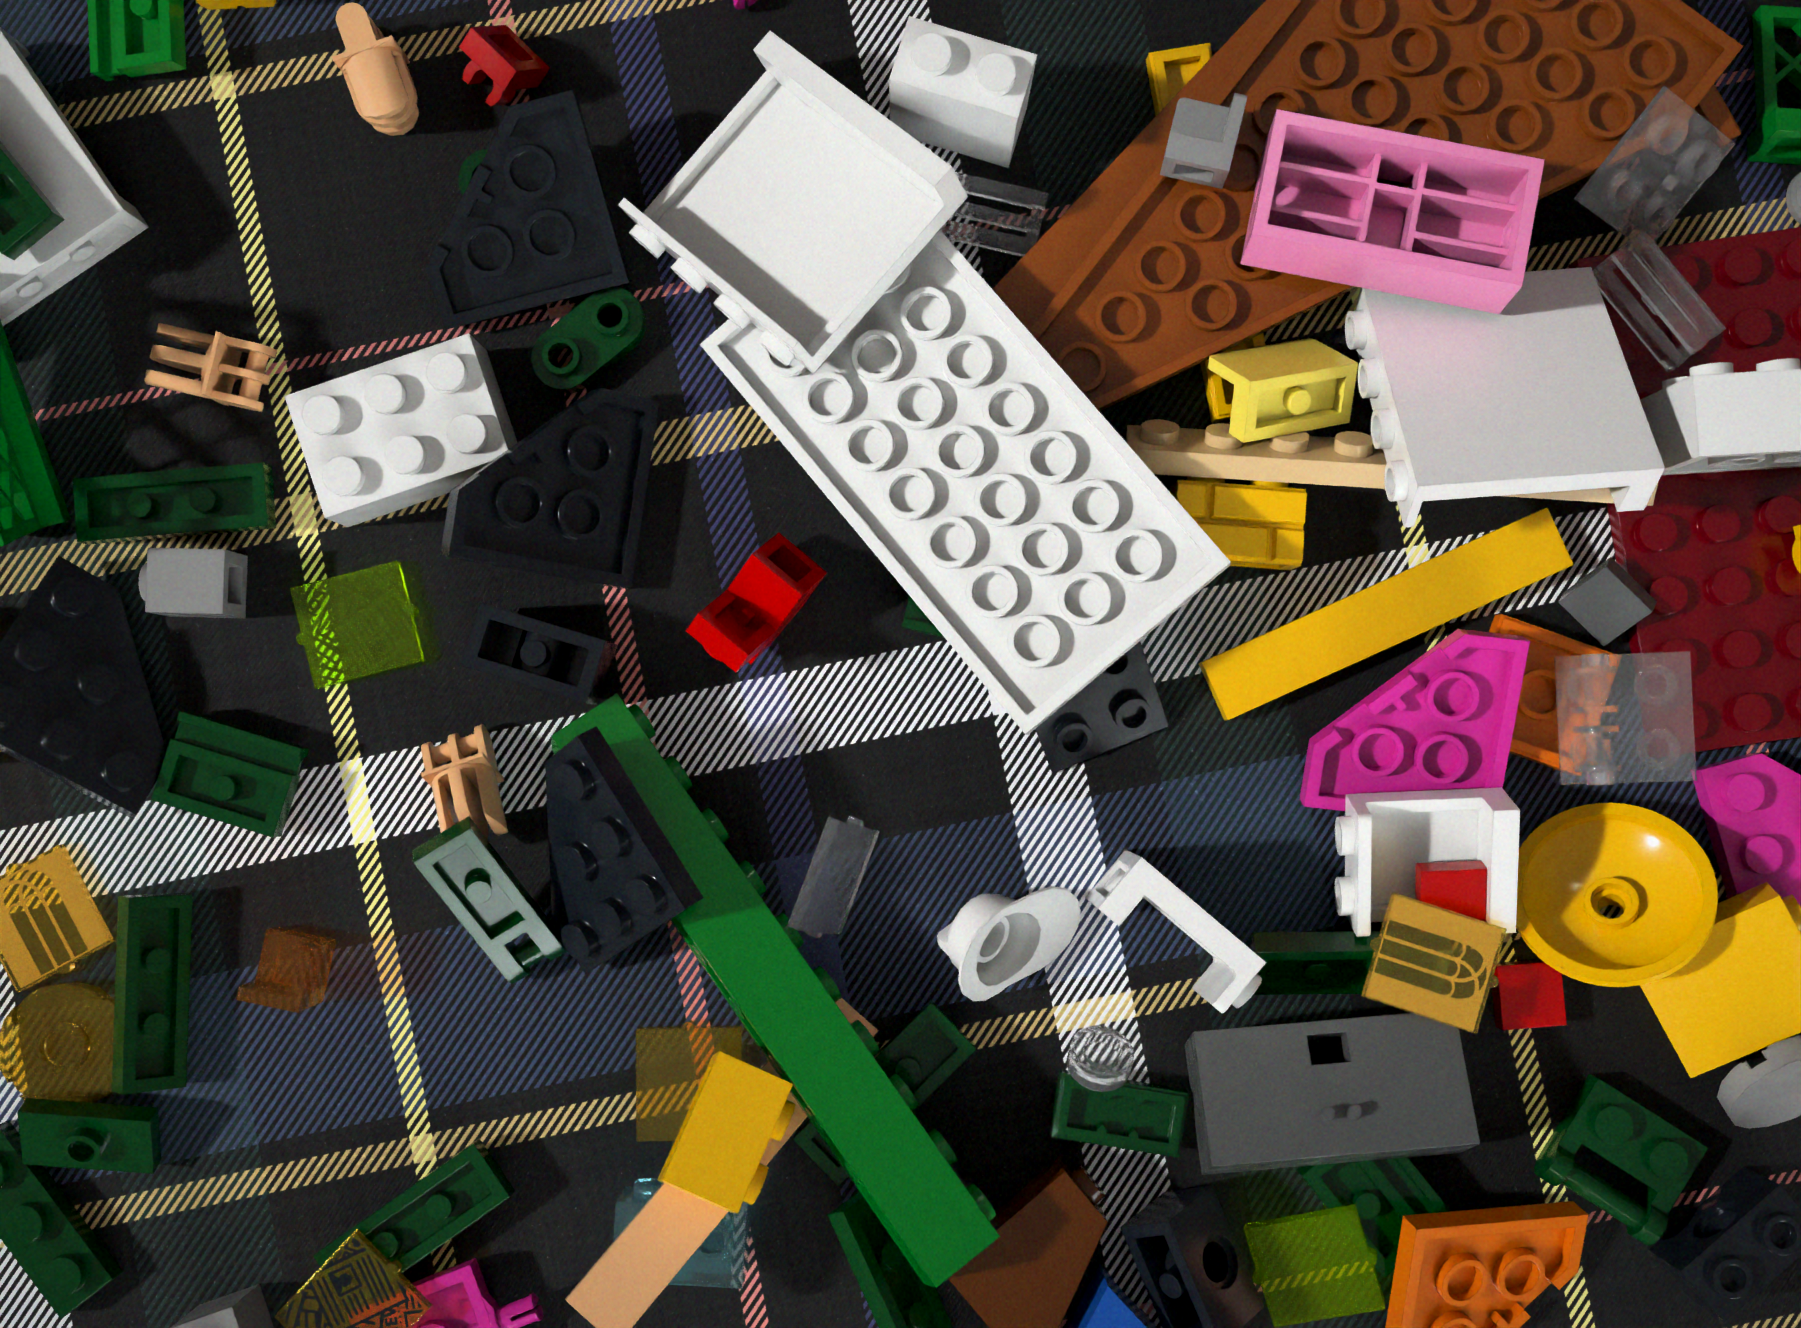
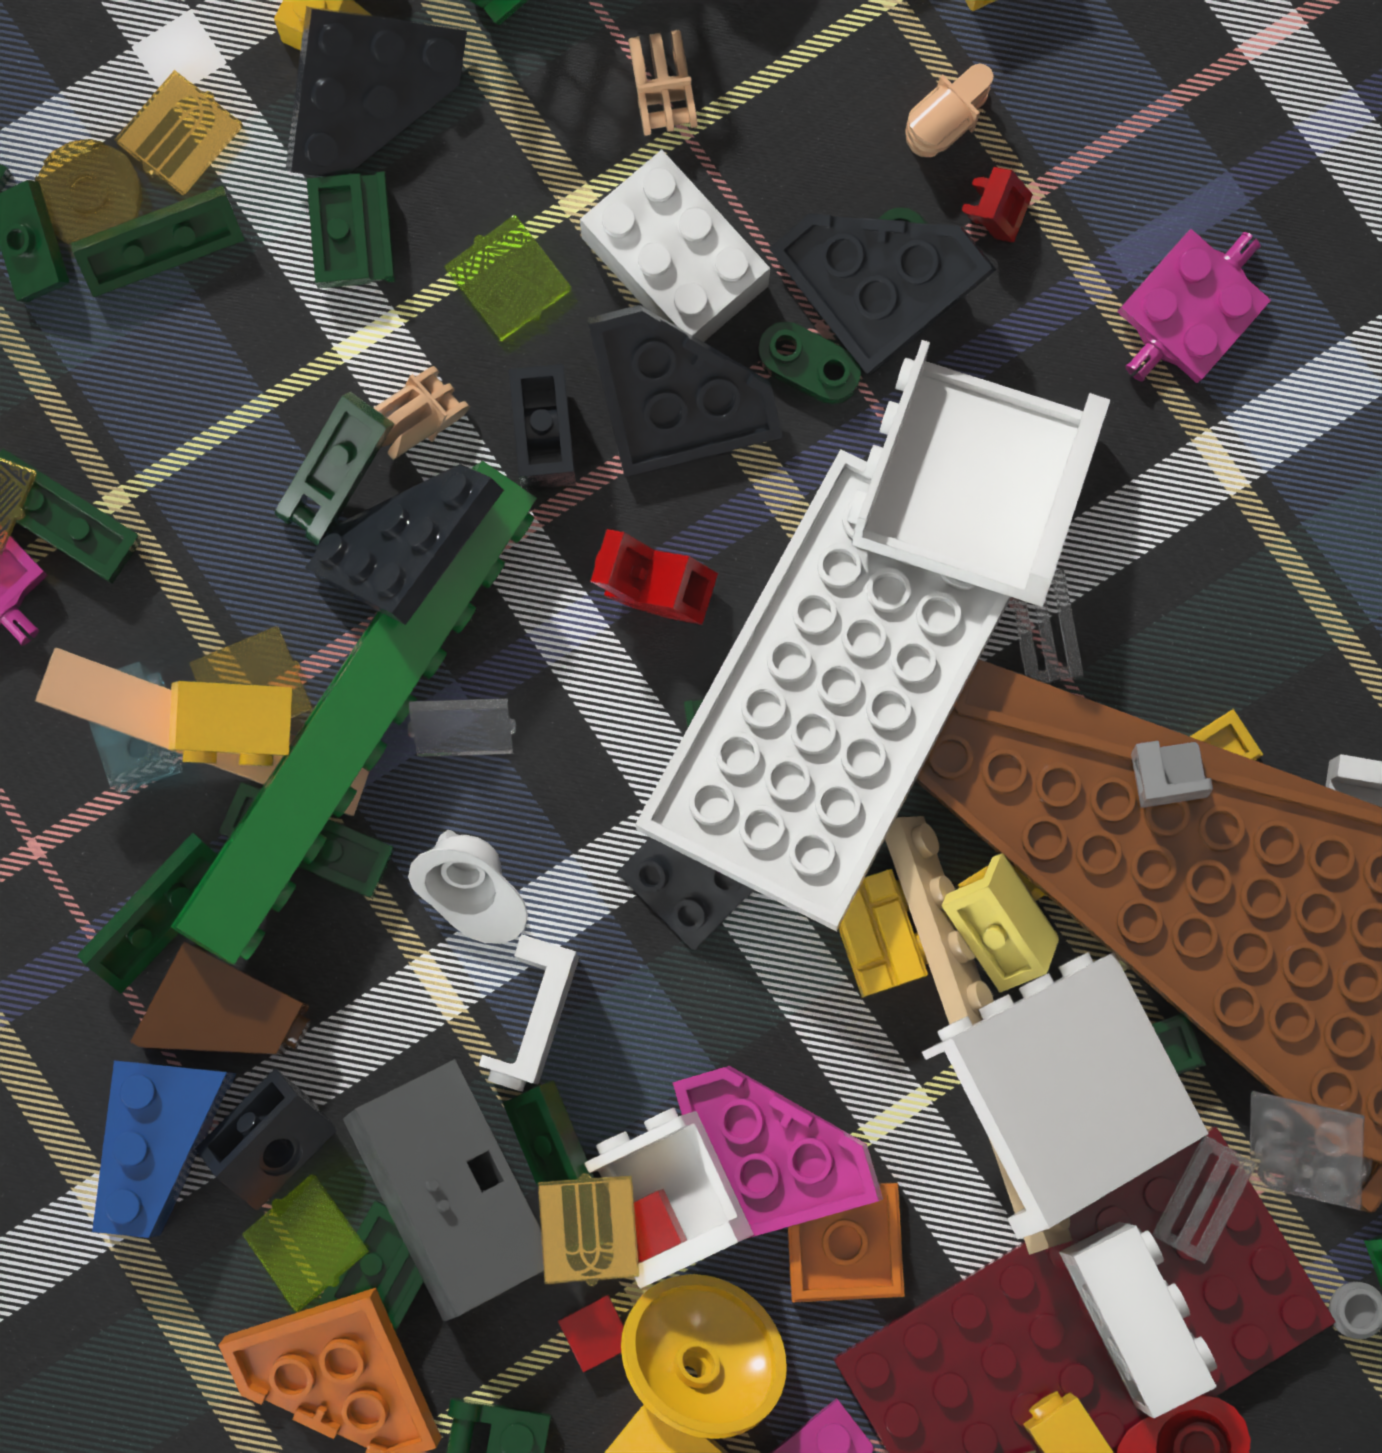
camera: 65 degrees right, 5 degrees down
dark green plate [73,462,276,545] -> none
light grey brick [139,548,248,618] -> none
clear orange panel [236,927,336,1013] -> none
white brick [889,16,1037,168] -> none
dark green plate [1050,1069,1189,1158] -> none
clear tile [1067,1025,1134,1092] -> none
yellow tile [1198,508,1574,720] -> none
bright pink brick [1240,109,1545,314] -> none
clear hinge [1554,651,1697,785] -> none
dark grey tile [1558,557,1657,646] -> none

